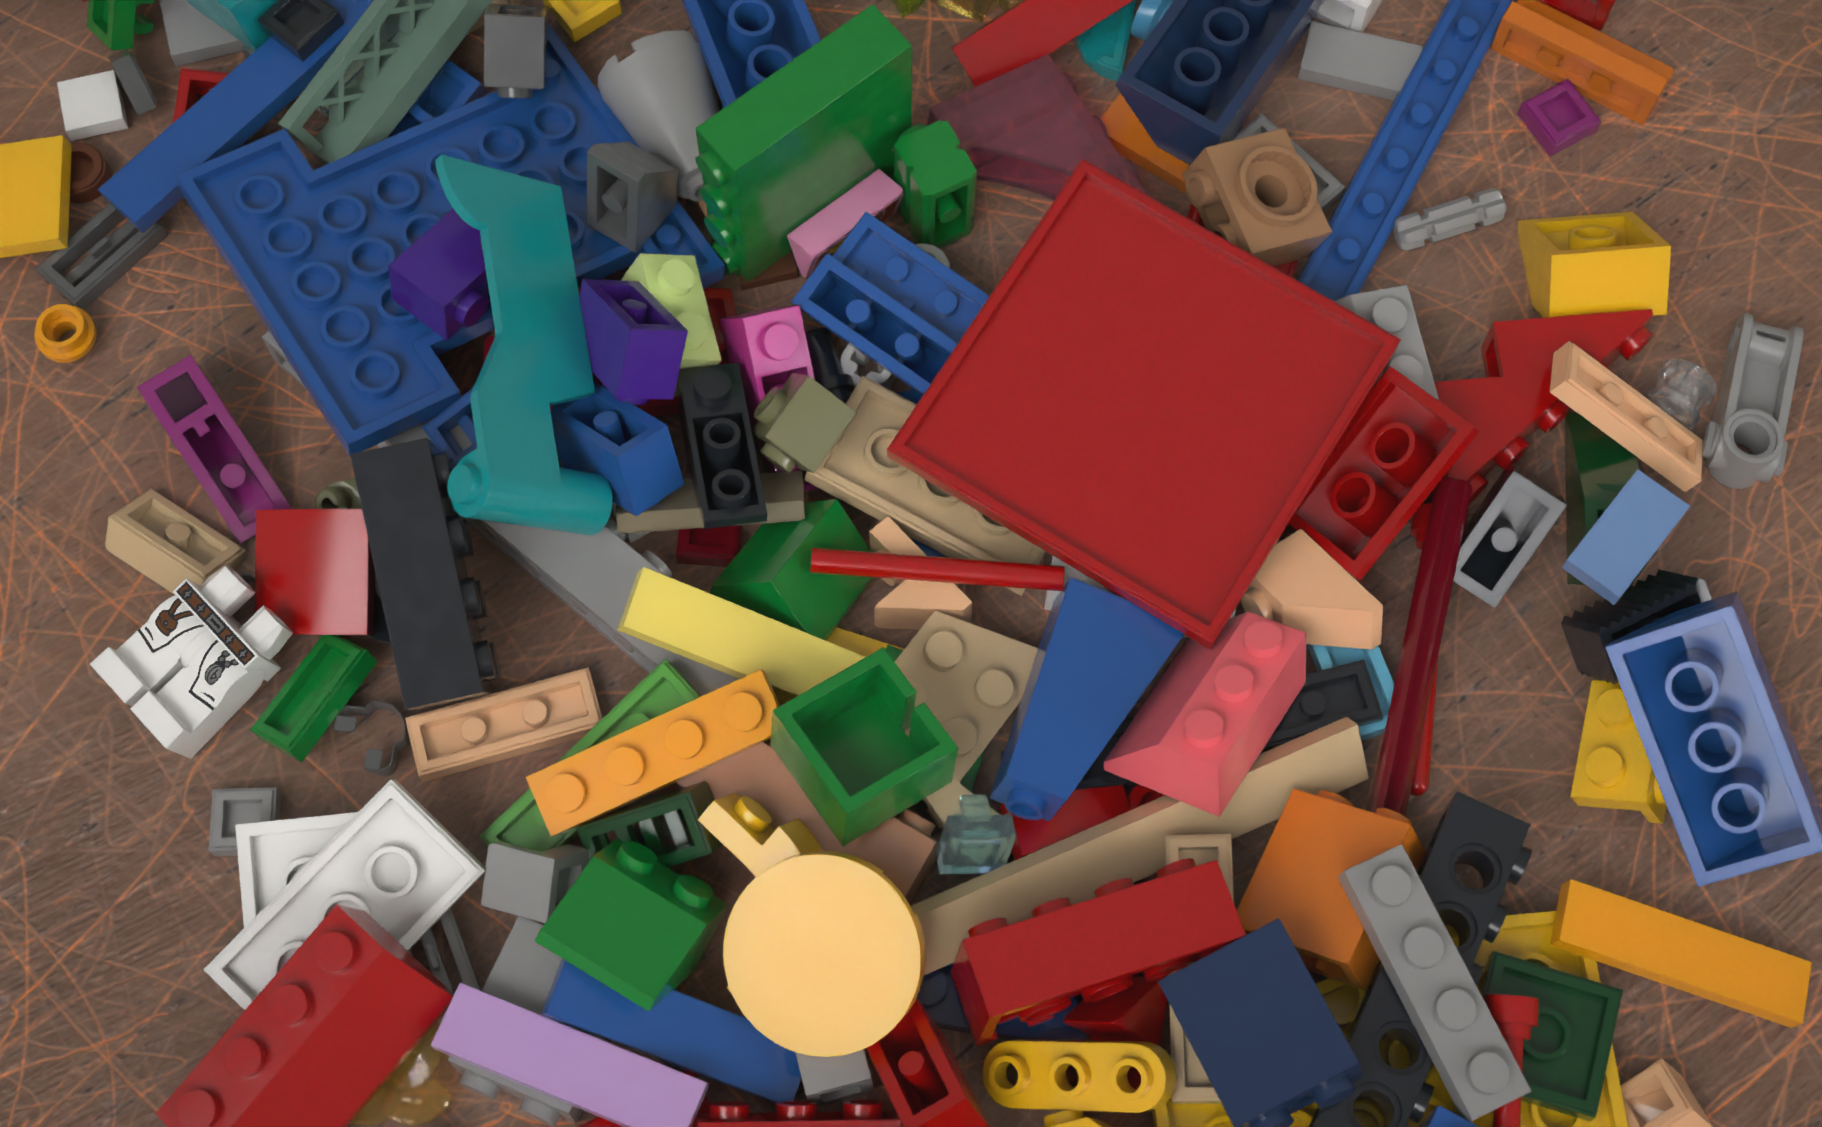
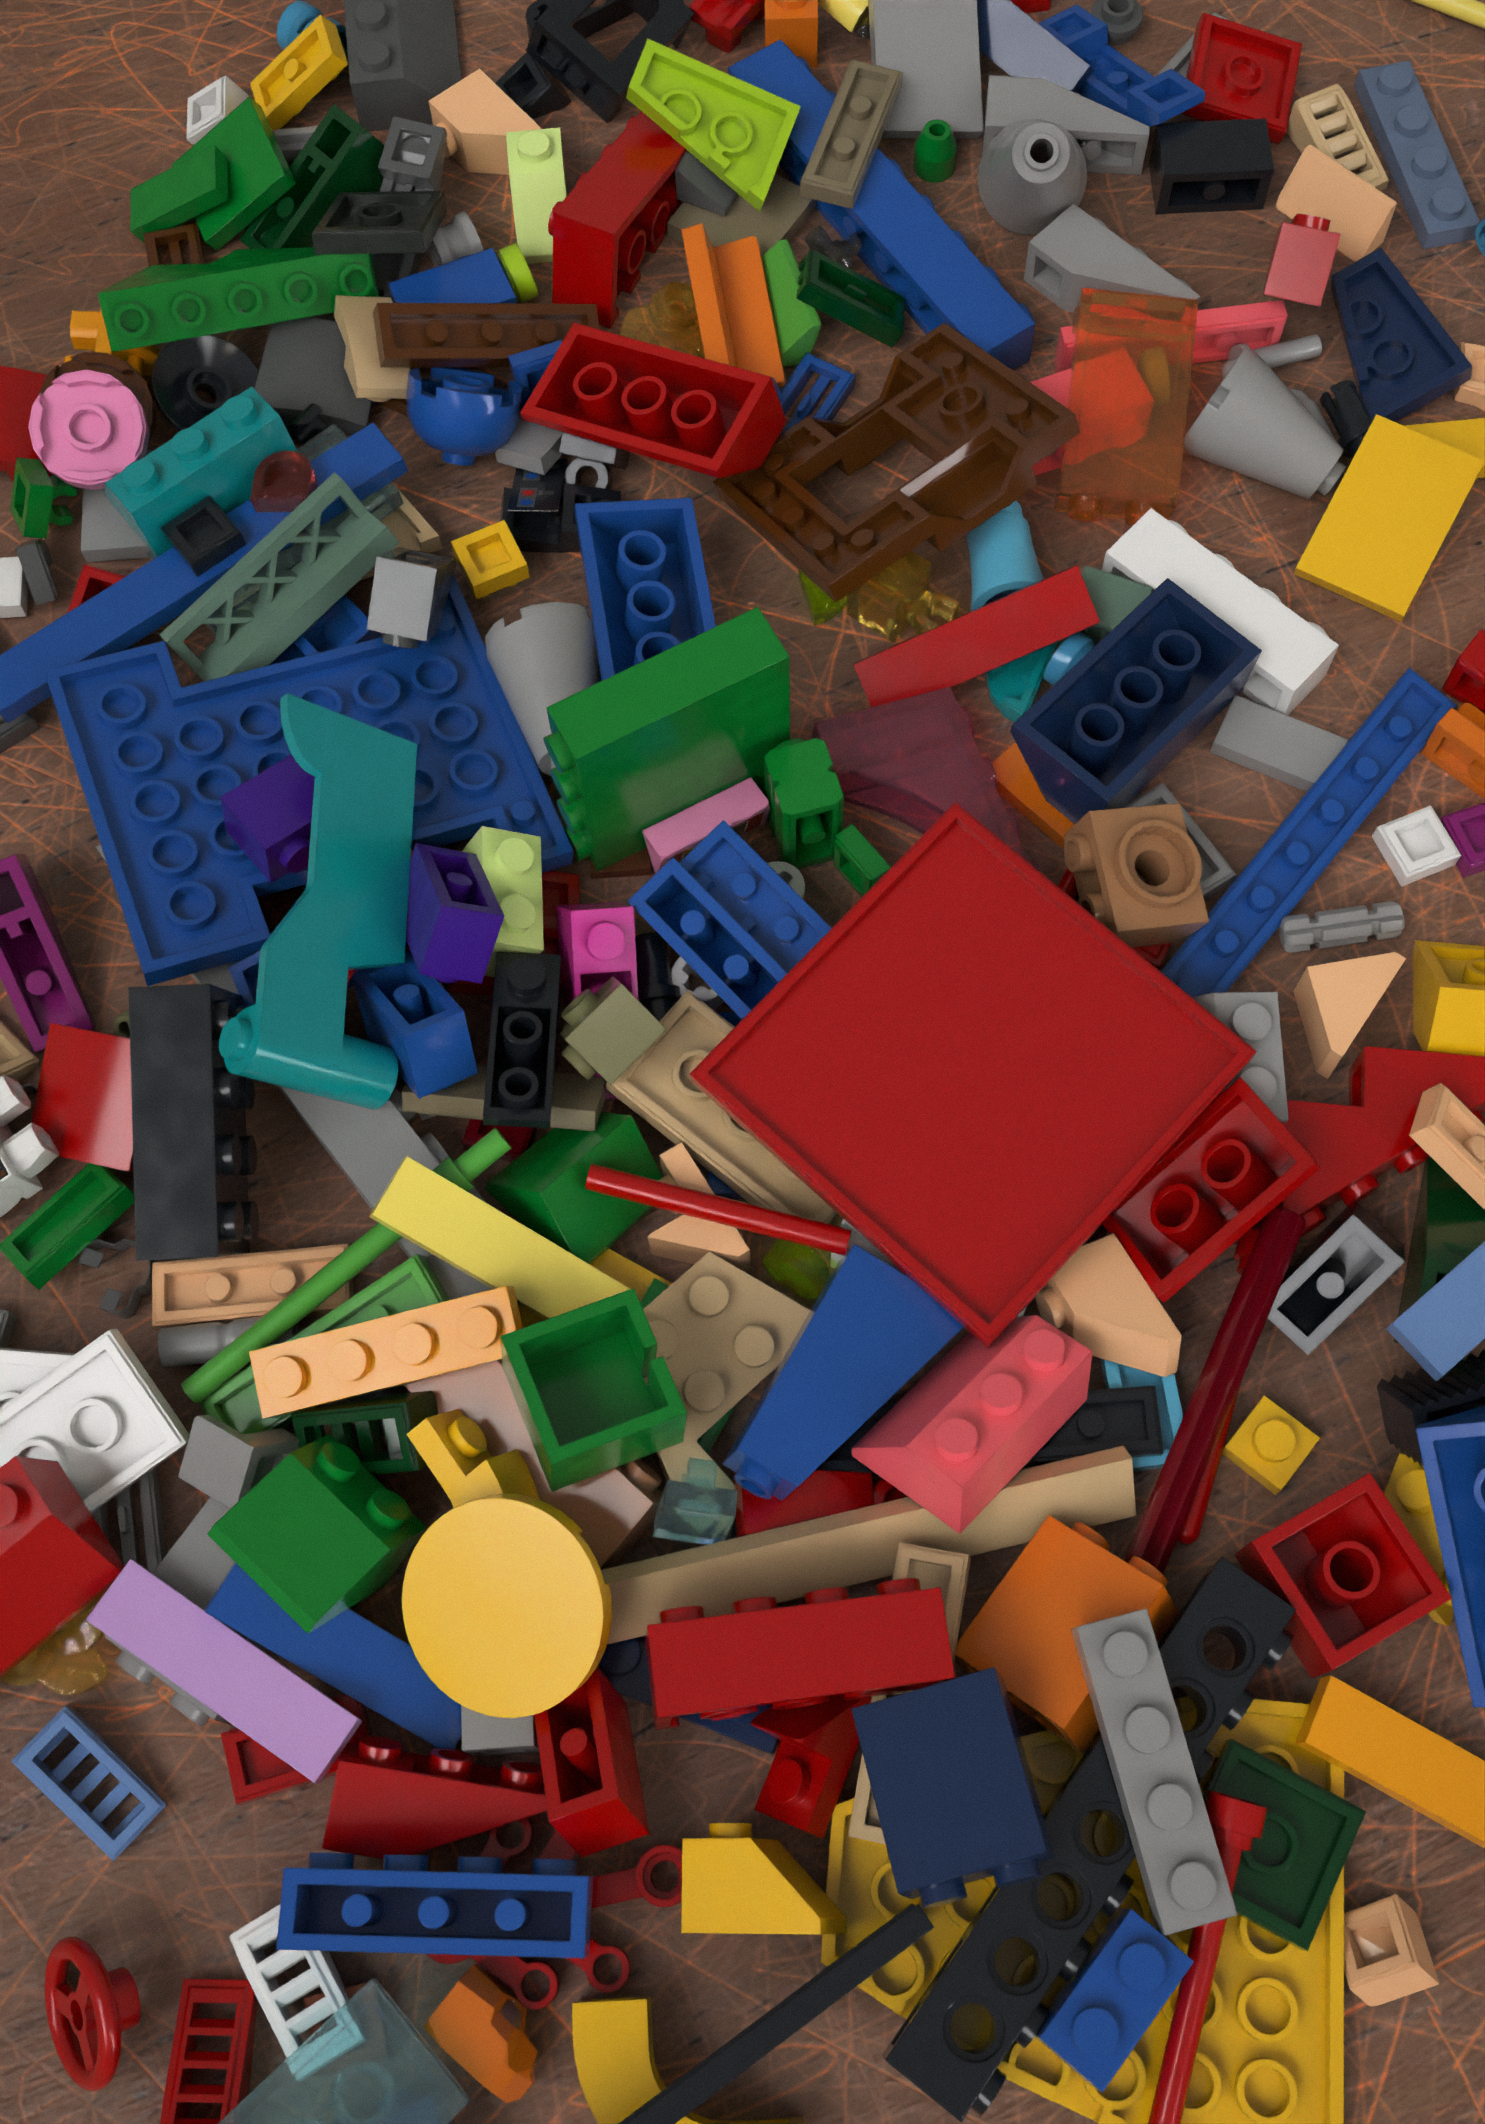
camera: 15 degrees right, 0 degrees up
dark grey slope [587,142,678,253] -> none
yellow plate [982,1039,1176,1113] -> none
none -> light grey piece [158,1316,299,1368]
none -> bright green bar [181,1128,512,1404]
none -> clear neon green tile [763,1239,831,1299]
none -> green tile [833,824,891,897]
none -> yellow plate [1222,1395,1320,1495]
none -> red slope [1234,1472,1452,1679]
none -> light nougat slope [1293,952,1406,1079]
none -> white tile [1372,805,1461,887]

